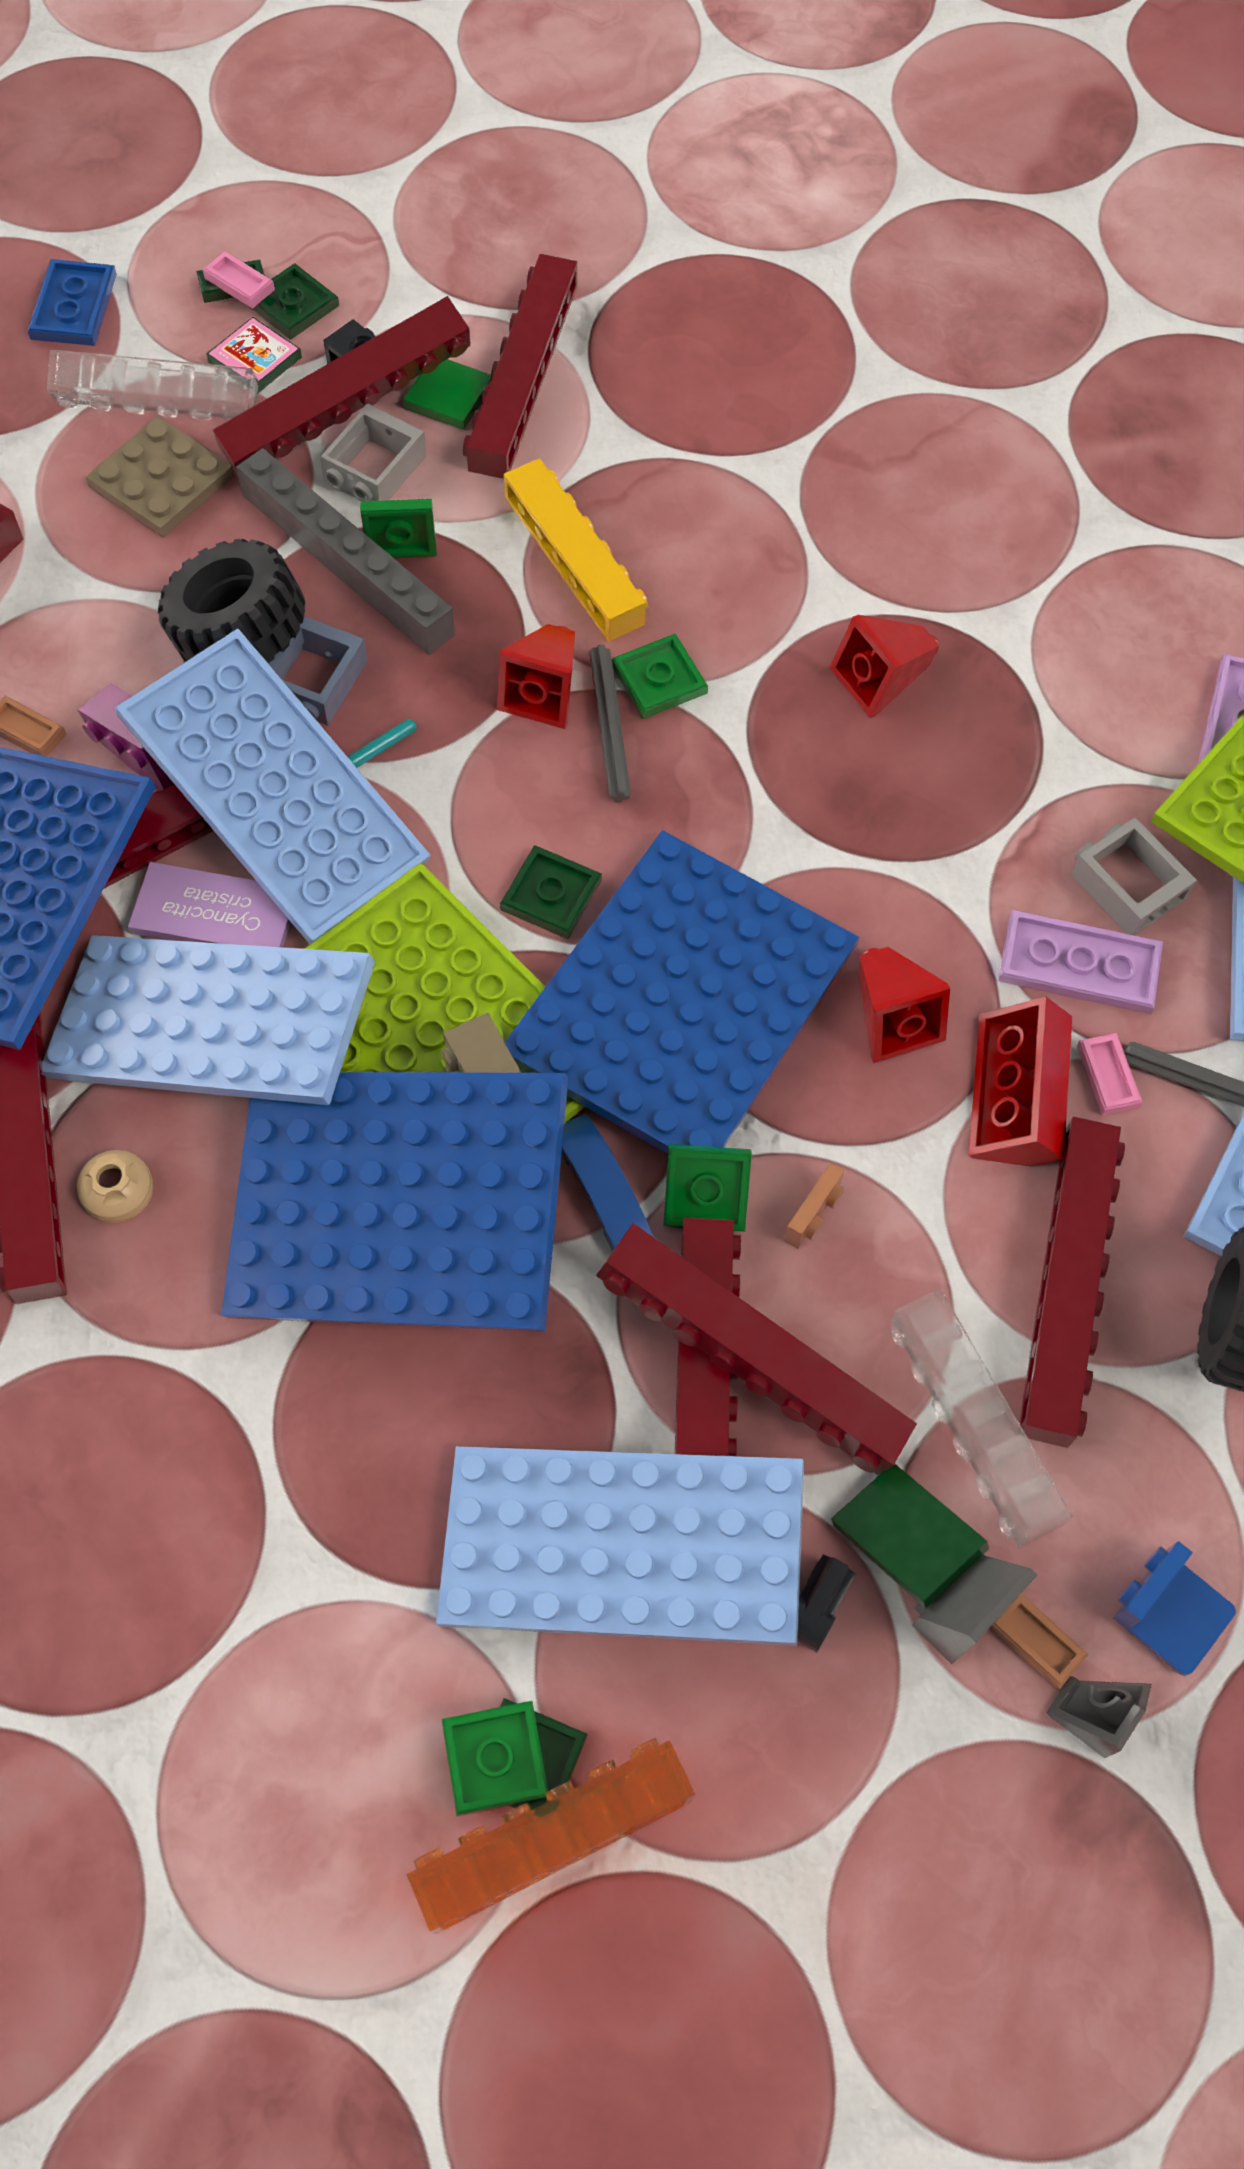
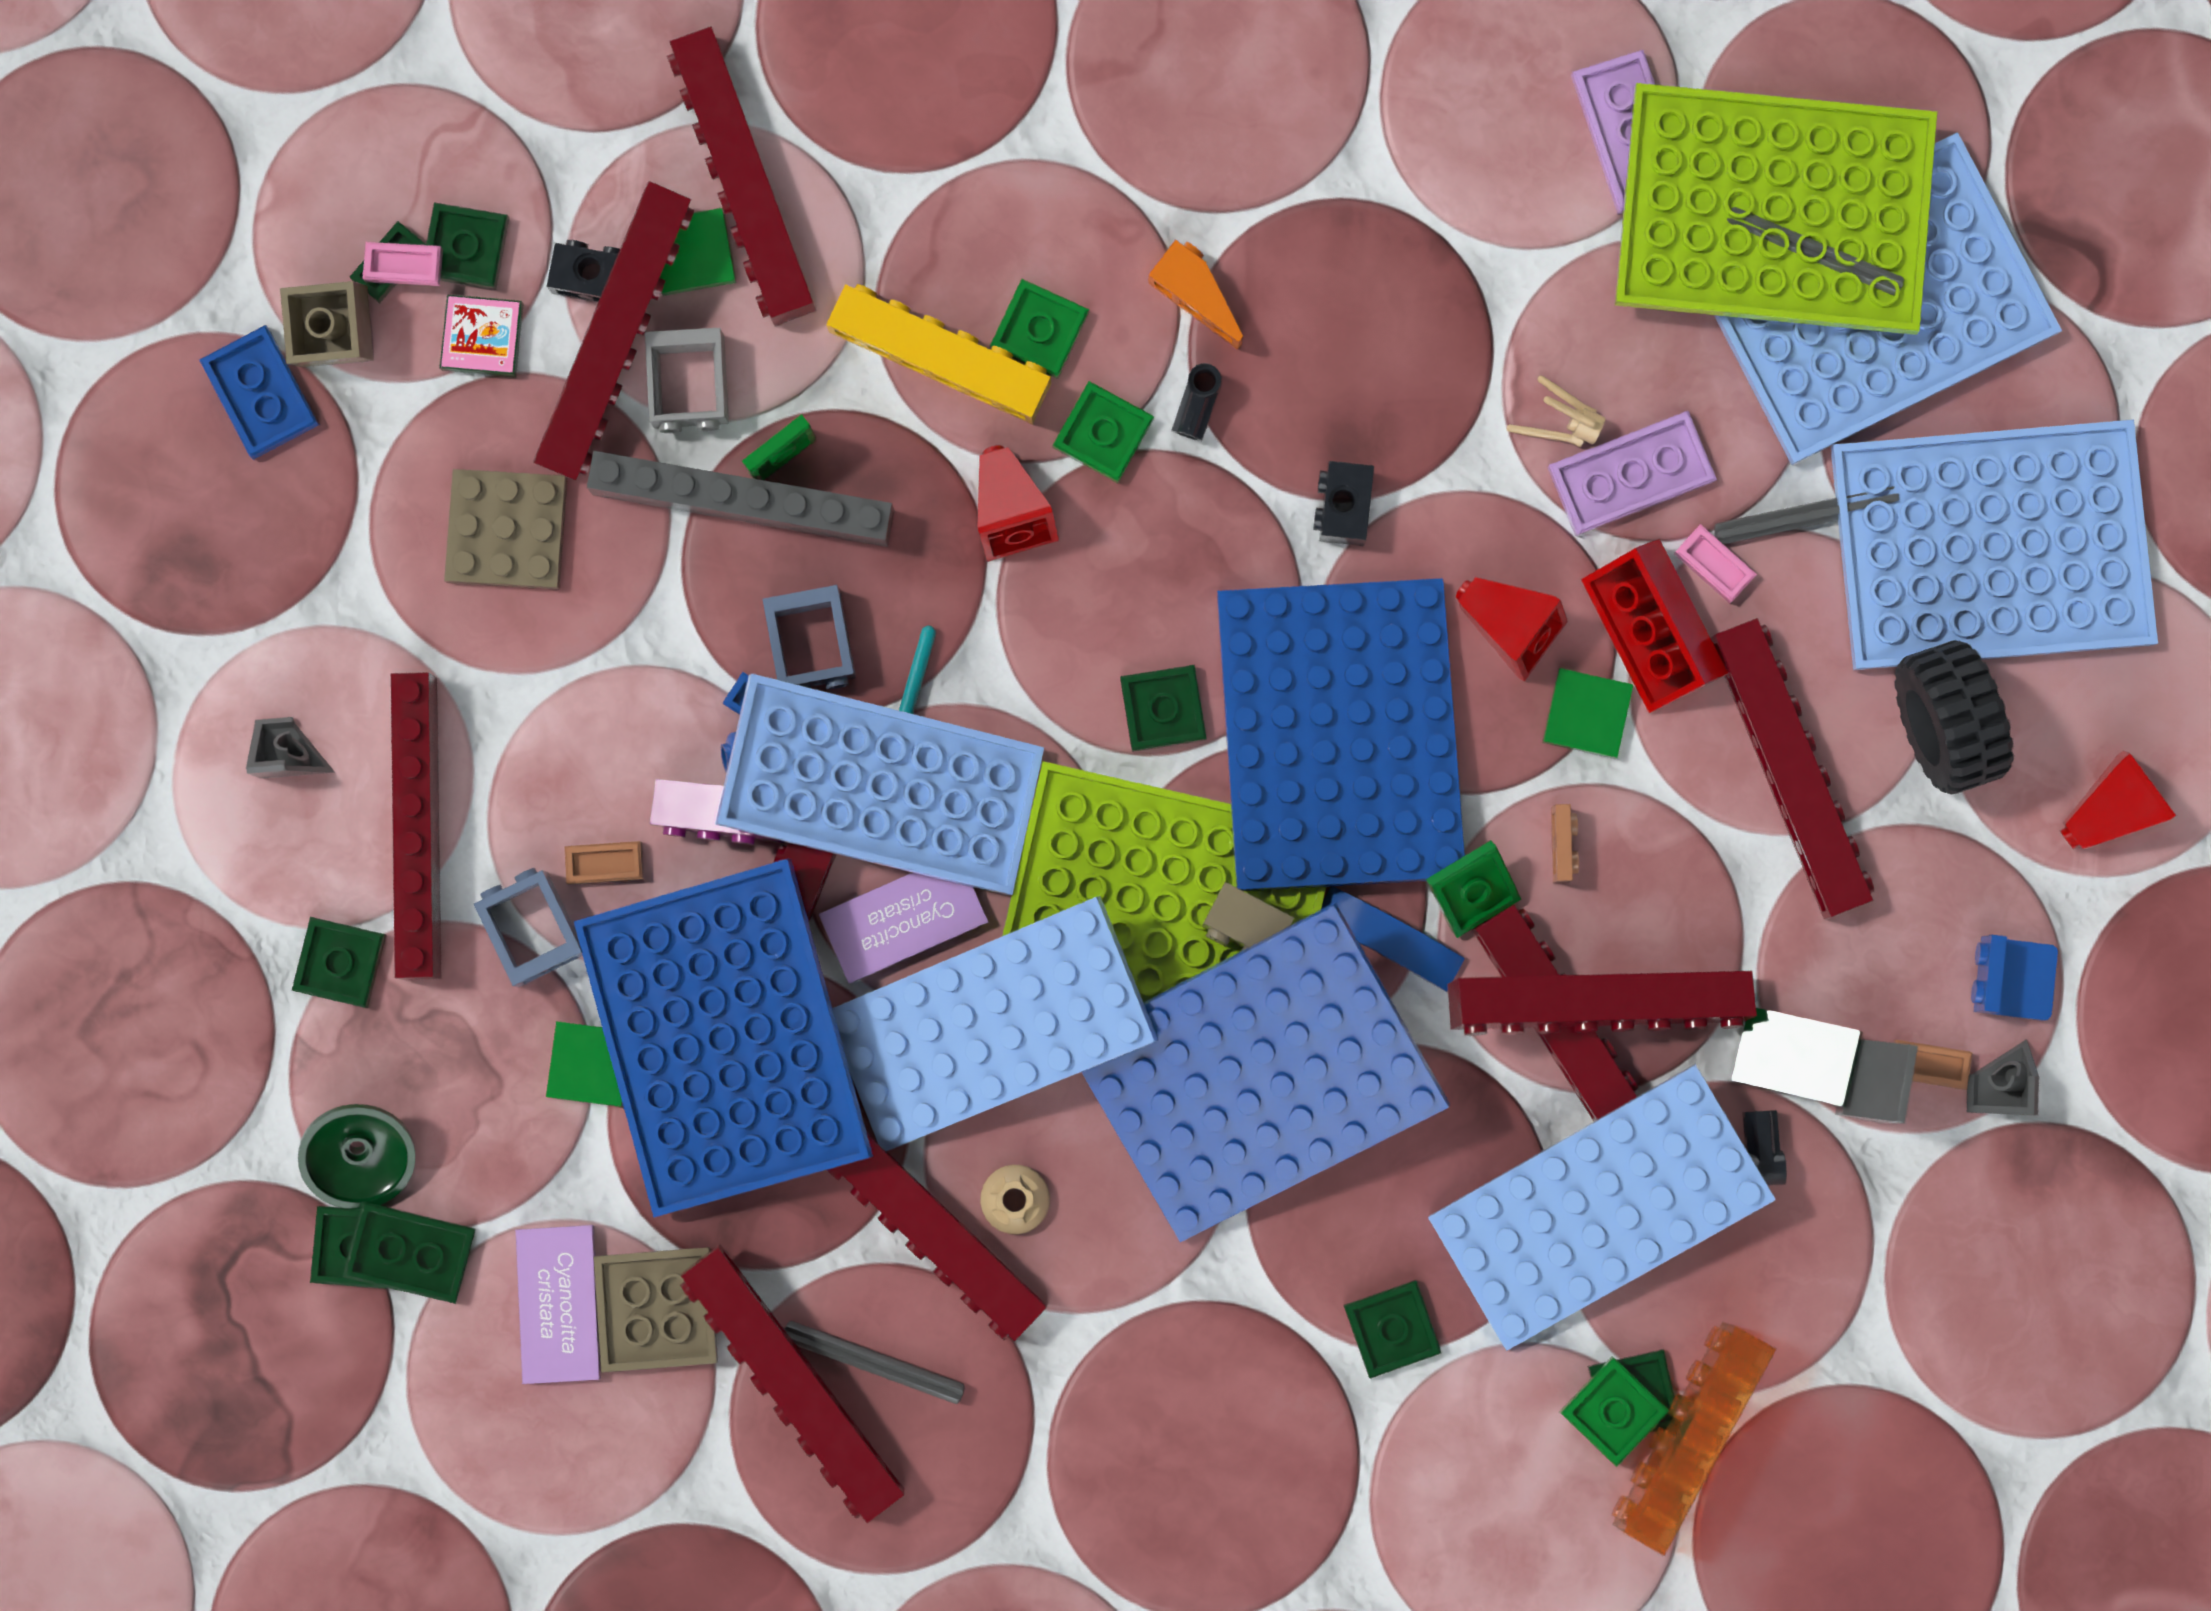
camera: 30 degrees left, 20 degrees up
clear brick [46,349,259,421] -> none
black tyre [158,539,305,663] -> none
dark grey axle [589,644,631,803] -> none
red slope [829,614,940,718] -> none
clear brick [890,1288,1073,1548] -> none
light grey window [1070,817,1197,936] -> none
none -> dark tan brick [280,281,374,367]
none -> green tile [990,278,1090,379]
none -> orange slope [1148,239,1243,350]
none -> black piece [1171,363,1222,442]
none -> black brick [1313,461,1374,546]
none -> dark green tile [1343,1280,1442,1379]
none -> tan plant [1506,375,1605,447]
none -> green tile [1542,668,1634,759]

